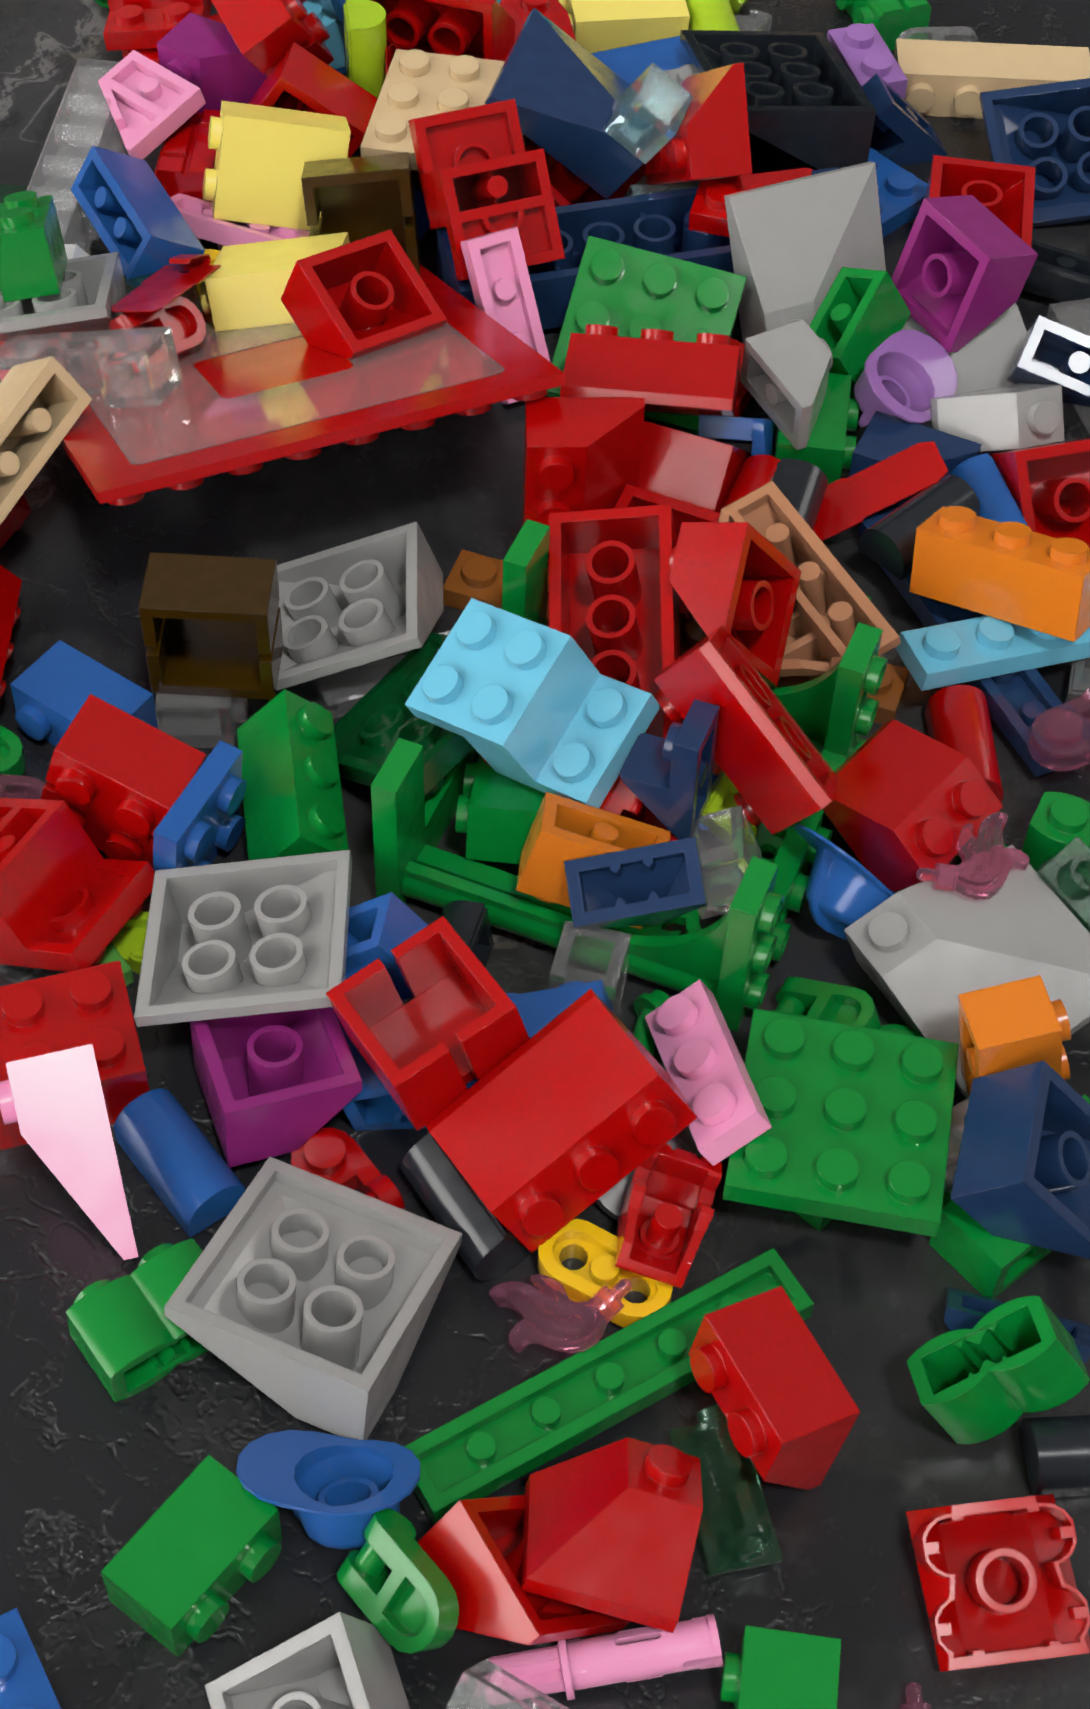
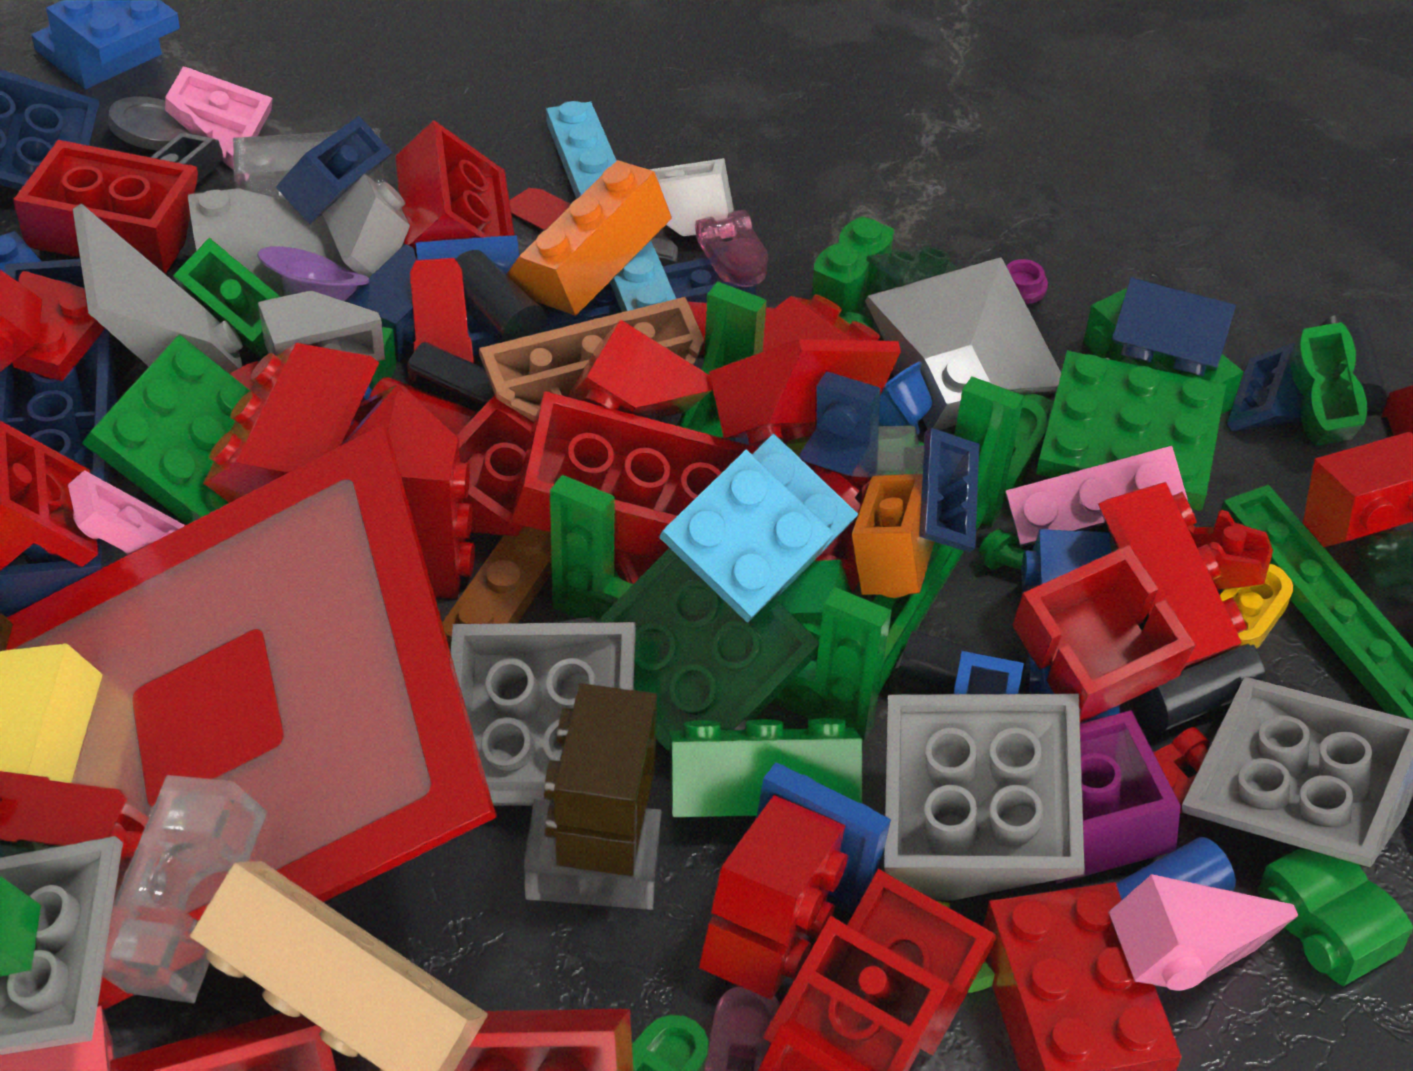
camera: 85 degrees left, 5 degrees down
blue brick [10,640,159,746] -> none
red slope [281,229,447,359] -> none
clear pink piece [489,1274,632,1353] -> none
clear brick [549,921,631,1016] -> none
magenta slope [891,195,1038,353] -> none
clear pink piece [916,812,1029,900] -> none
orange brick [958,975,1071,1097] -> none

